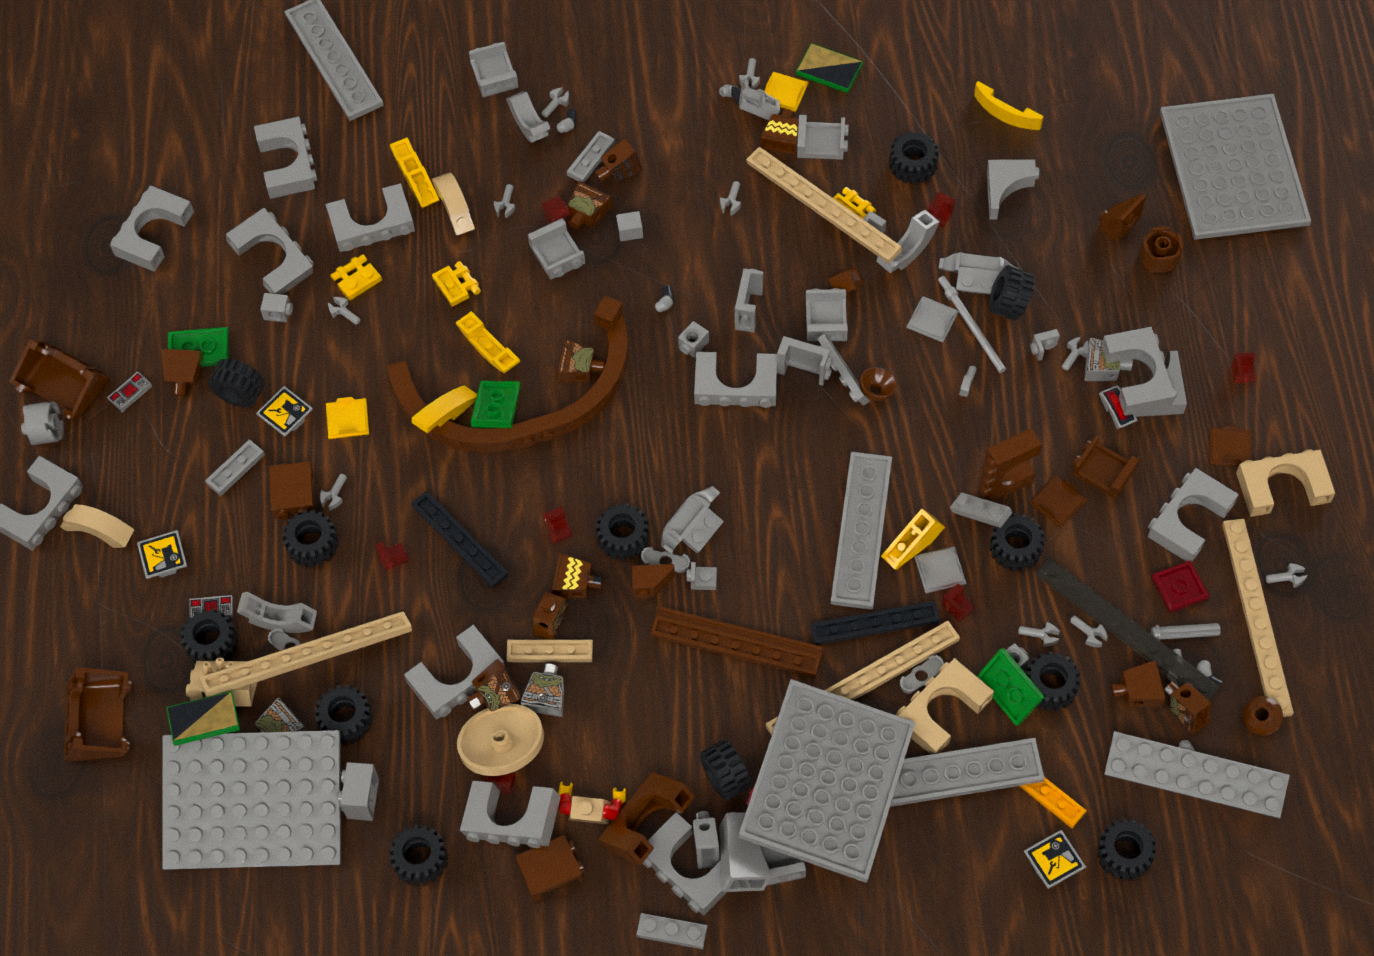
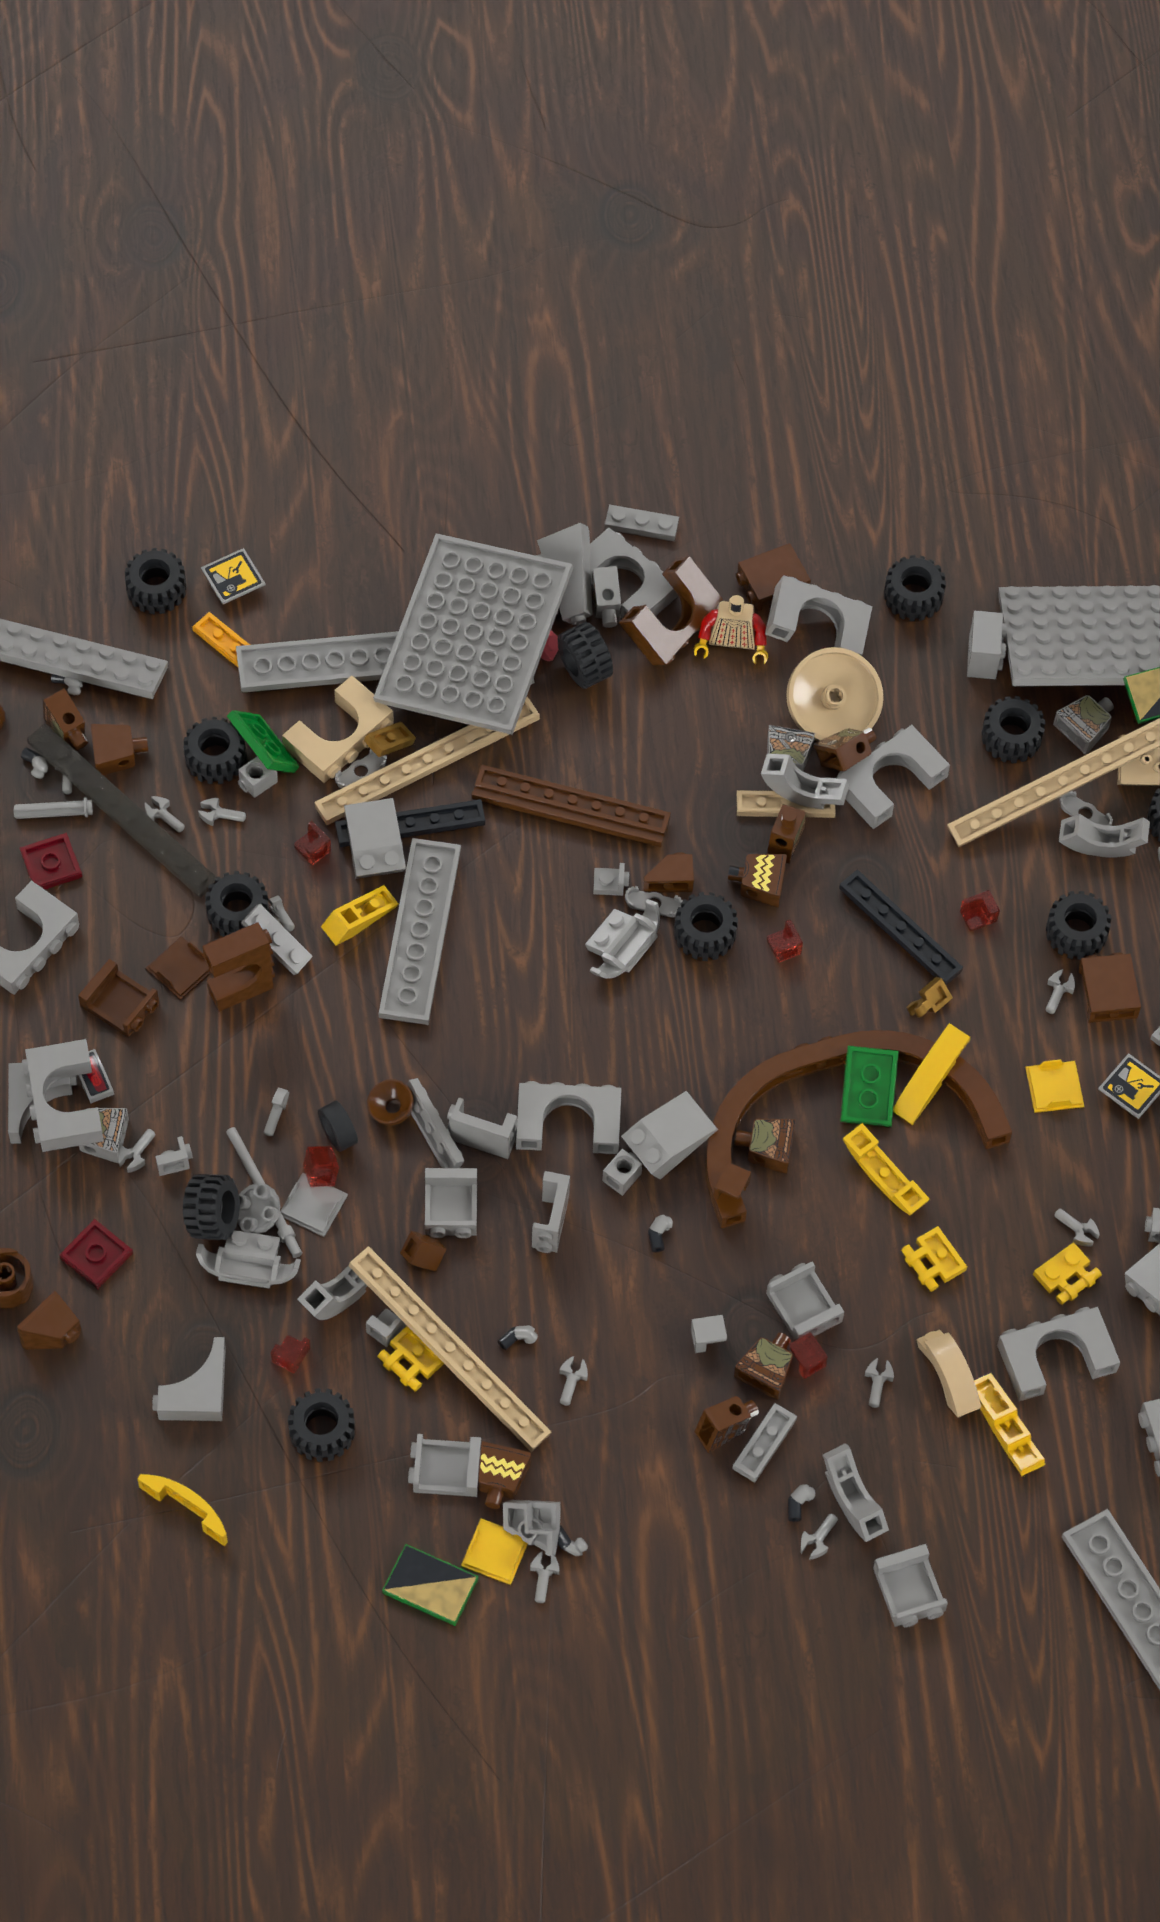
camera: 175 degrees right, 0 degrees up
light grey piece [914,546,966,593] -> none
none -> dark red tile [59,1218,133,1289]
none -> light grey dish [237,1183,280,1234]
none -> light grey bar [268,895,295,932]
none -> clear red panel [303,1146,339,1187]
none -> black tyre [318,1100,358,1152]
none -> light grey slope [344,798,406,879]
none -> pearl gold plate [364,722,416,757]
none -> arm [497,1325,538,1350]
none -> light grey slope [621,1091,718,1179]
none -> light grey arch [761,754,850,809]
none -> pearl gold plate [906,977,953,1018]

